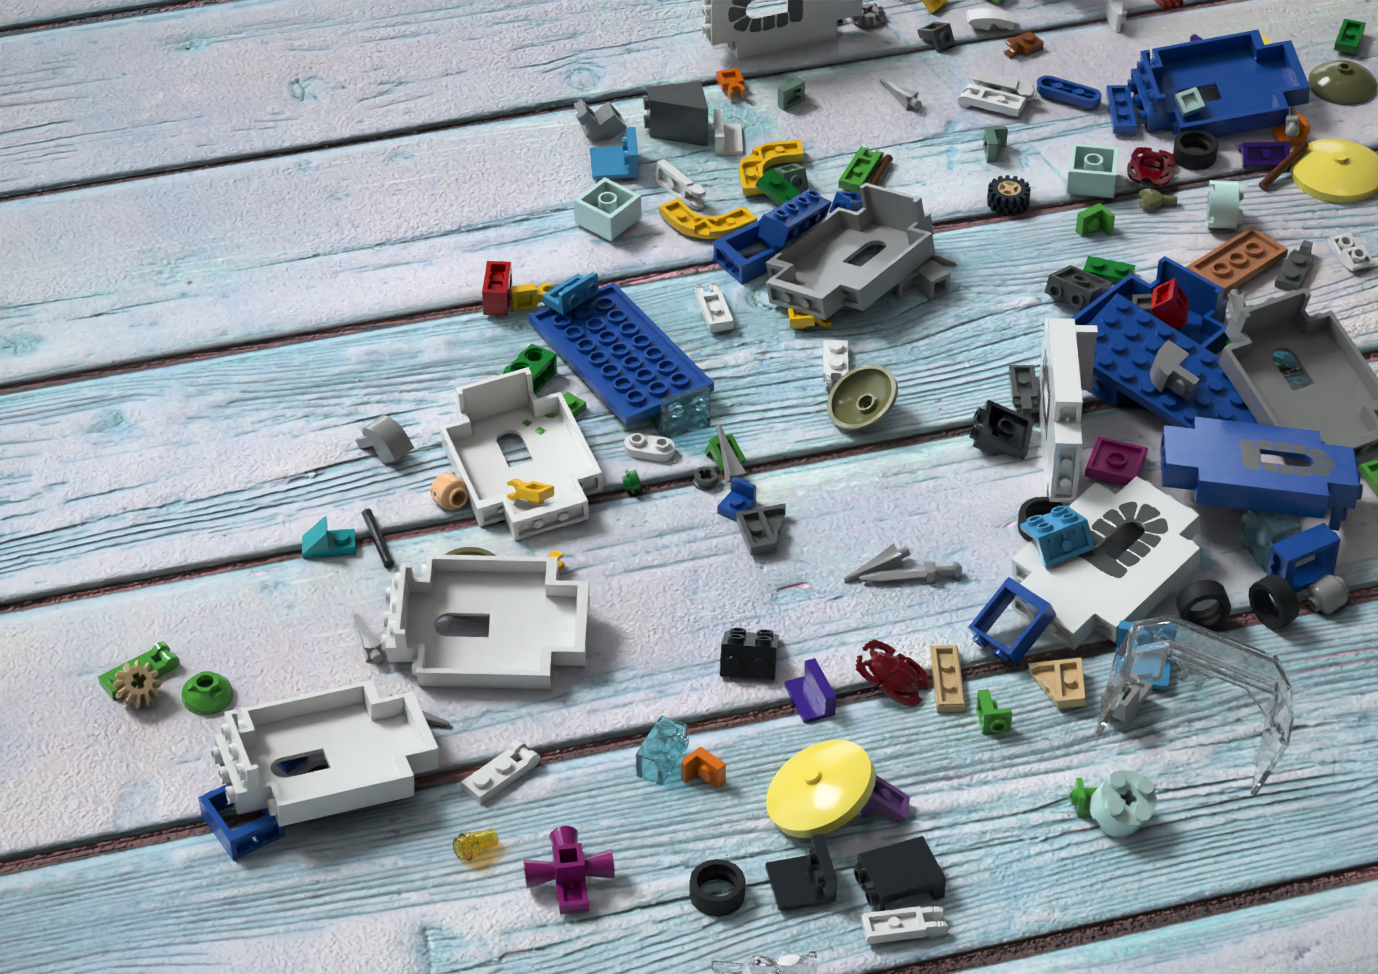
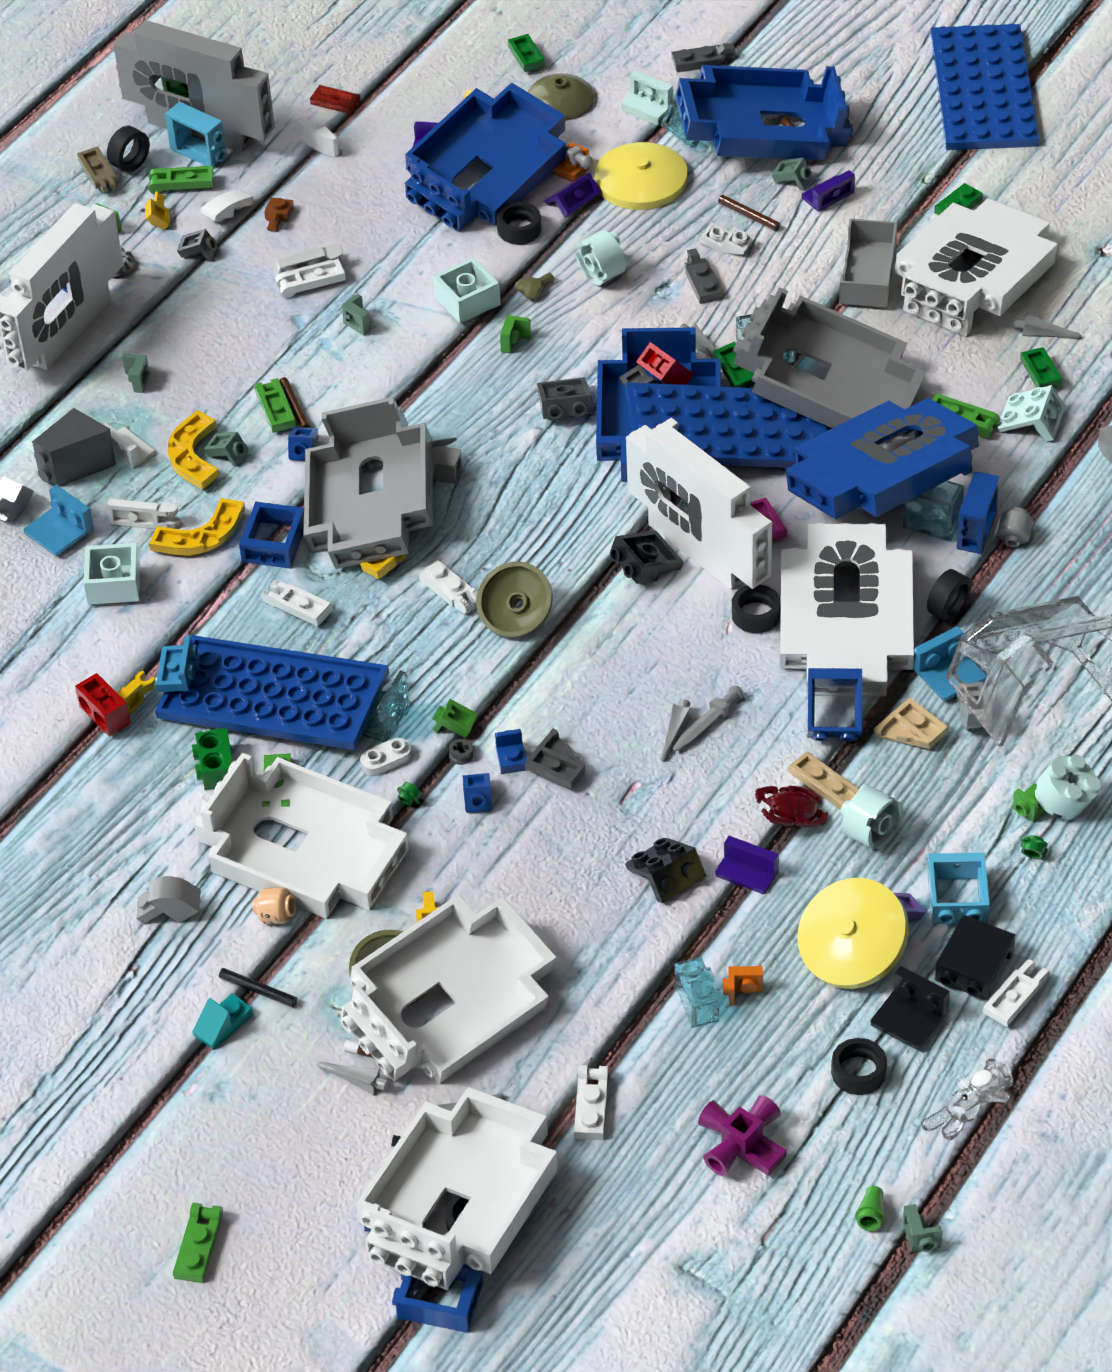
camera: 40 degrees left, 5 degrees up
tan gear [113,660,162,709] -> none
bright green piece [182,671,233,715] -> none
clear yellow cone [453,828,498,861] -> none
yellow plate [507,479,554,504] -> none
orange plate [716,68,745,100] -> none
light grey piece [716,425,746,484] -> none
green plate [755,168,801,206] -> none
blue brick [758,190,832,248] -> none
light grey piece [880,78,922,110] -> none
bright green bracket [976,689,1012,734] -> none
black wheel [987,175,1031,216] -> none
dark grey hinge [1008,365,1038,418] -> none
dark azure bracket [1020,506,1095,567] -> none
blue plate [1036,75,1102,110] -> none
green plate [1083,256,1136,285] -> none
blue plate [1106,85,1137,134] -> none
dark red shield [1127,147,1175,186] -> none
light grey brick [1150,340,1200,401] -> none
light aqua plate [1174,87,1205,117] -> none
nougat plate [1186,226,1288,296] -> none
black tyre [1248,574,1300,629] -> none
reddish brown bar [1259,141,1309,190] -> none
none -> blue bracket [462,773,493,813]
none -> light aqua brick [840,784,902,849]
none -> medium azure window [928,852,990,925]
none -> green plate [1020,835,1048,859]

